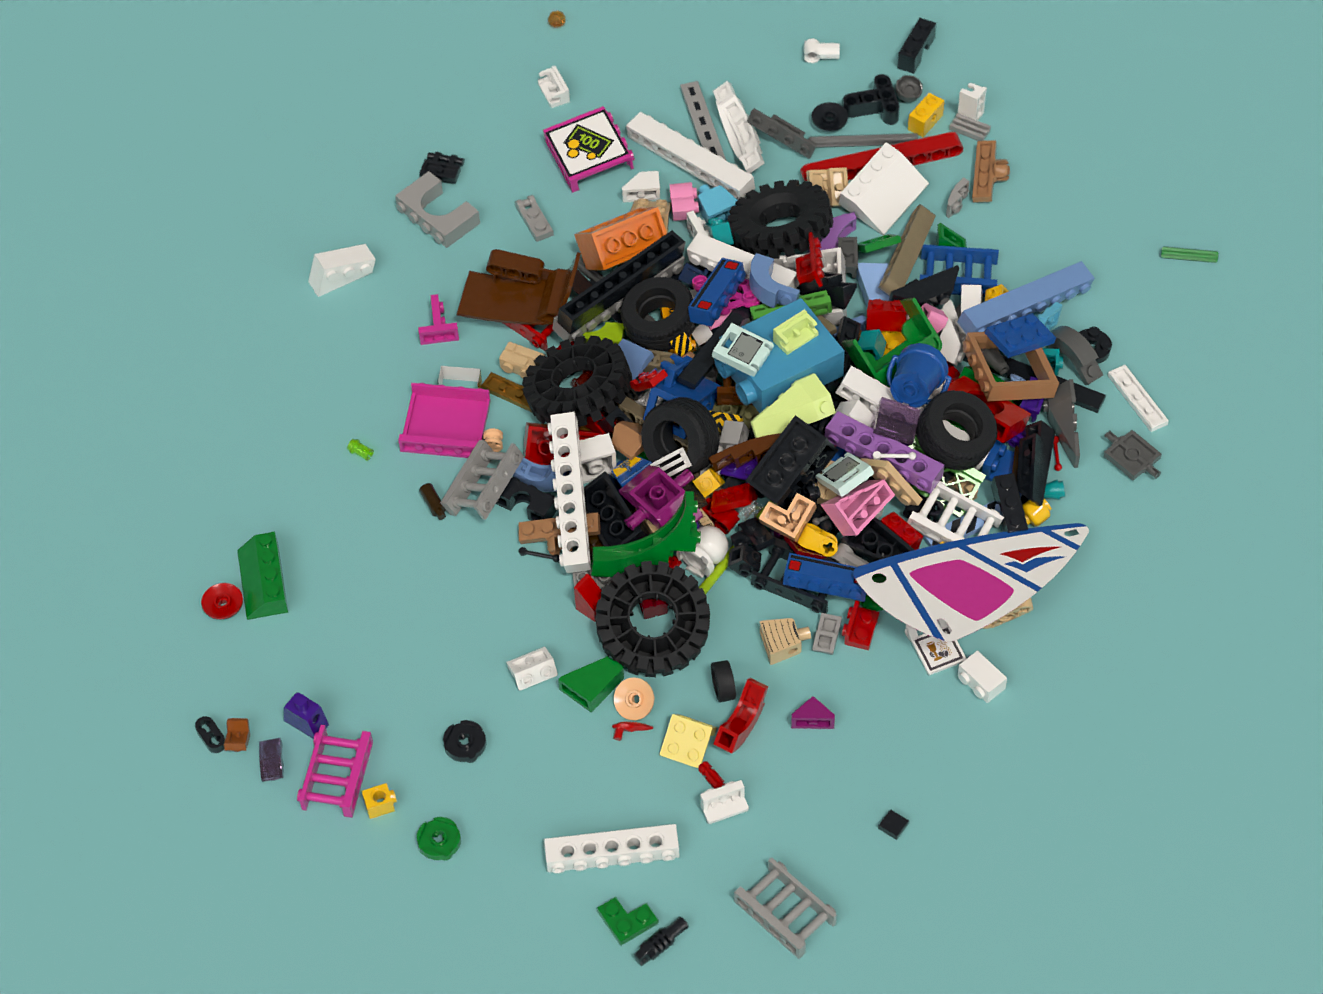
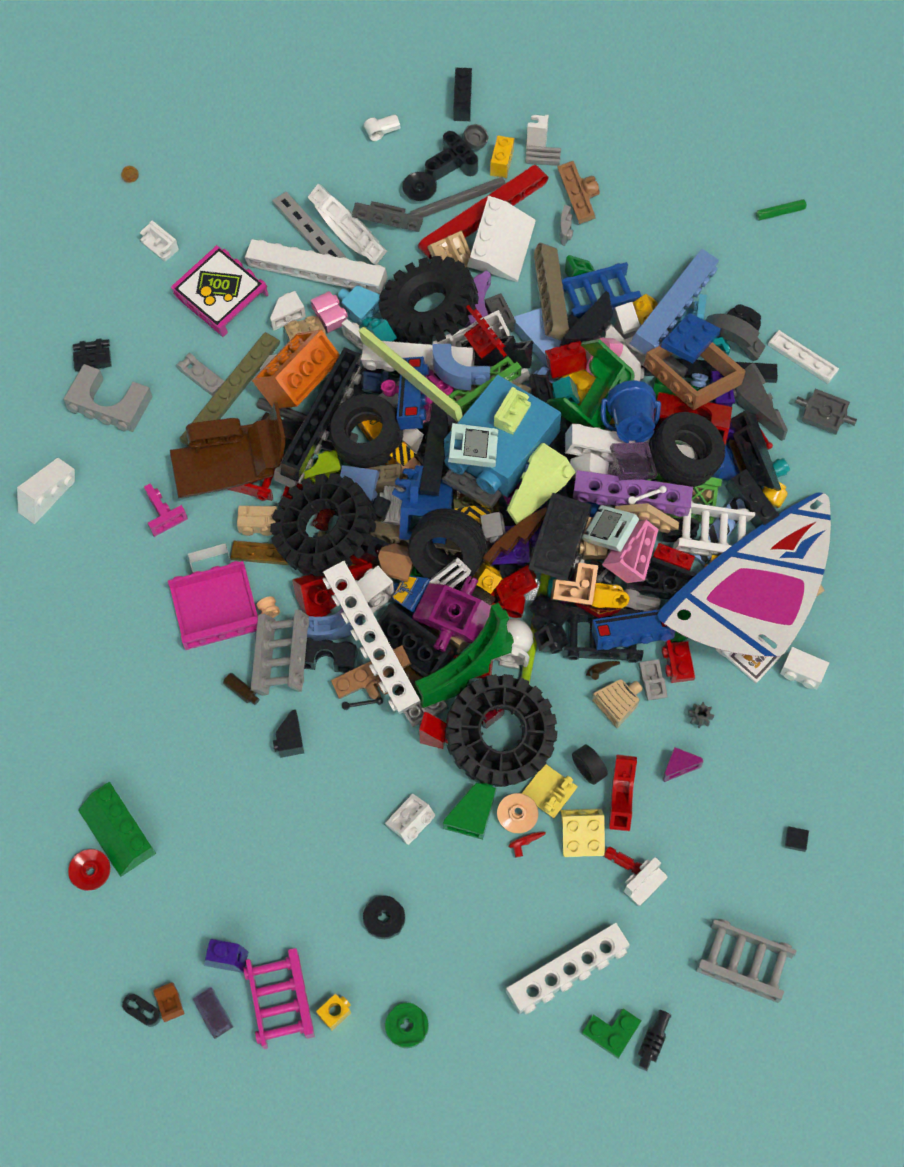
camera: 25 degrees left, 10 degrees up
clear neon green pin [347,439,374,461] -> none
red hinge [629,369,668,392] -> none
black plate [803,481,821,504] -> none
green tile [857,234,902,253] -> none
none -> olive plate [179,332,280,447]
none -> black slope [273,709,304,758]
none -> yellowish green tile [358,327,463,422]
none -> dark grey tile [442,469,501,510]
none -> light yellow hinge [522,764,578,818]
none -> dark brown bar [586,661,620,680]
none -> dark grey gear [688,702,714,728]

